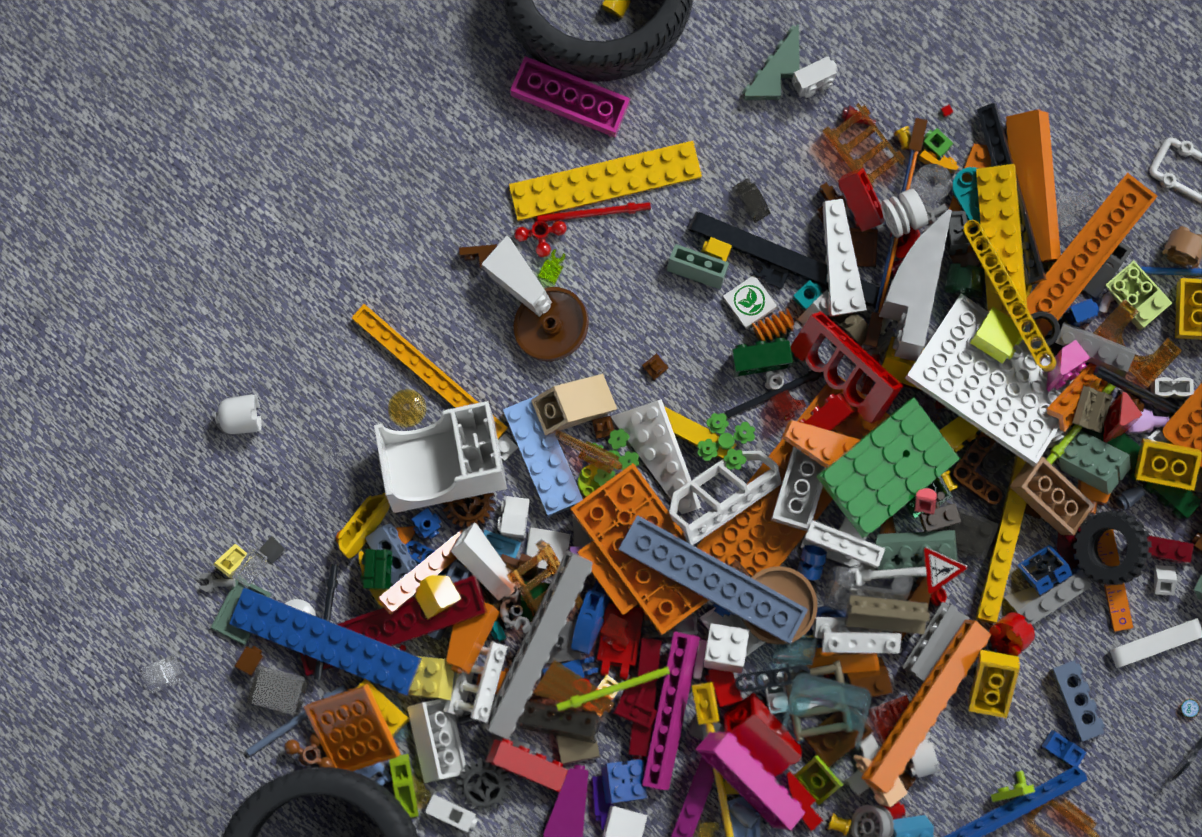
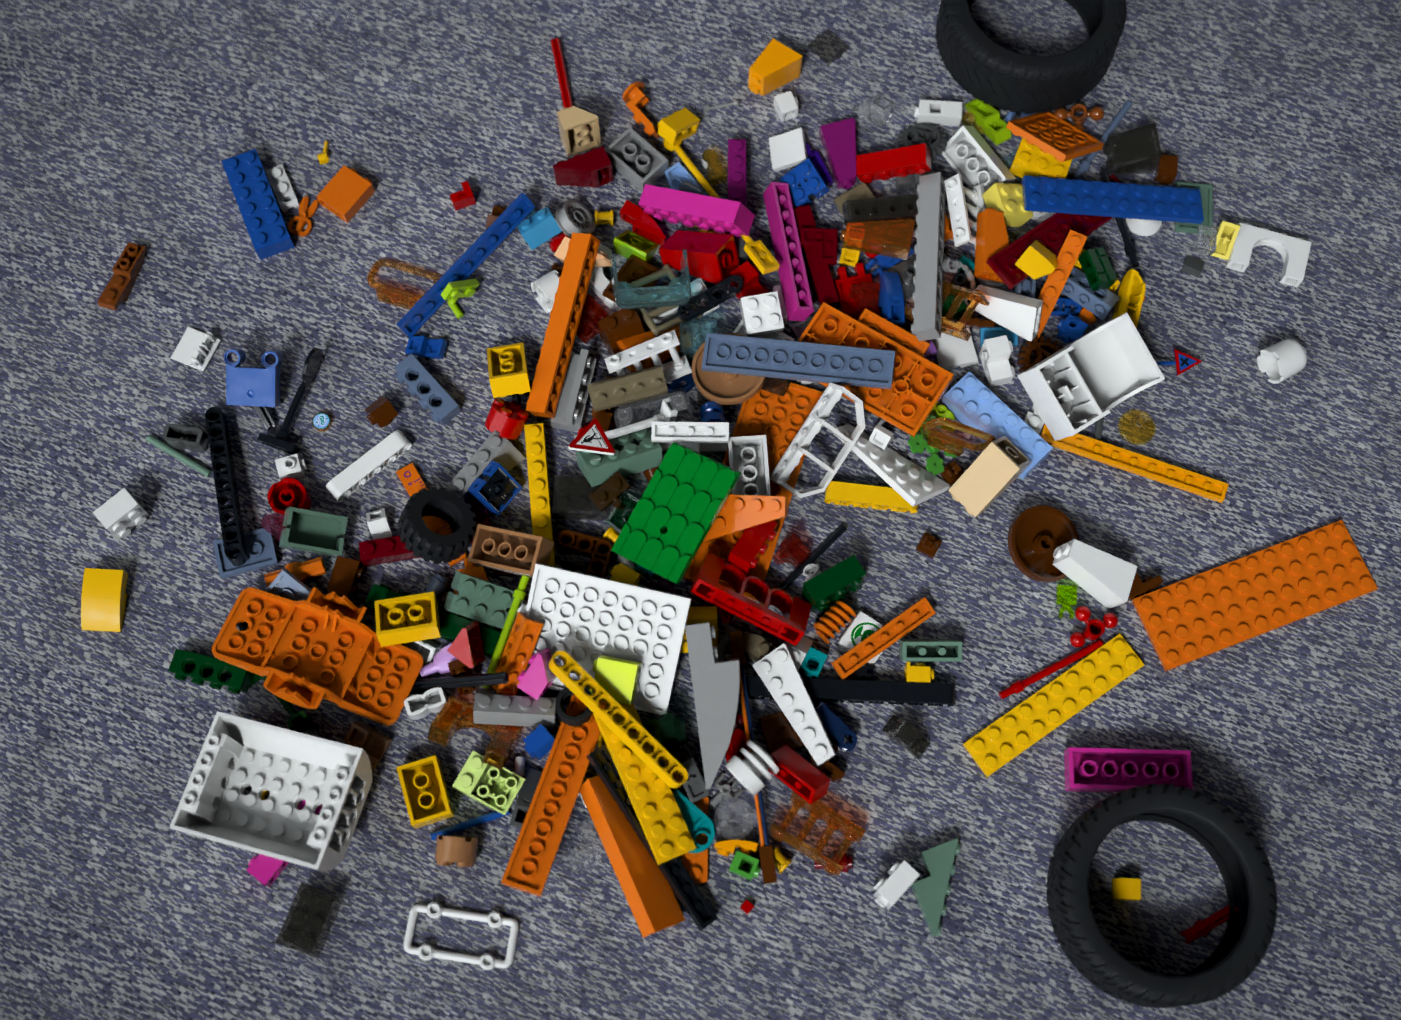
camera: 160 degrees right, 10 degrees down
clear brick [139,654,184,694] -> none
light grey bar [199,572,236,592] -> none
lime bar [556,667,670,711] -> none
bright green plant [698,413,755,470] -> none
coral brick [915,488,937,514] -> none
dark tan slope [1072,386,1113,434] -> none
none -> reddish brown brick [365,396,399,428]
none -> dark blue piece [814,700,857,752]
none -> orange plate [831,597,936,679]
none -> white panel [868,419,894,450]
none -> orange plate [1132,520,1378,672]
none -> piece [1156,349,1202,376]
none -> white arch [1226,222,1312,287]

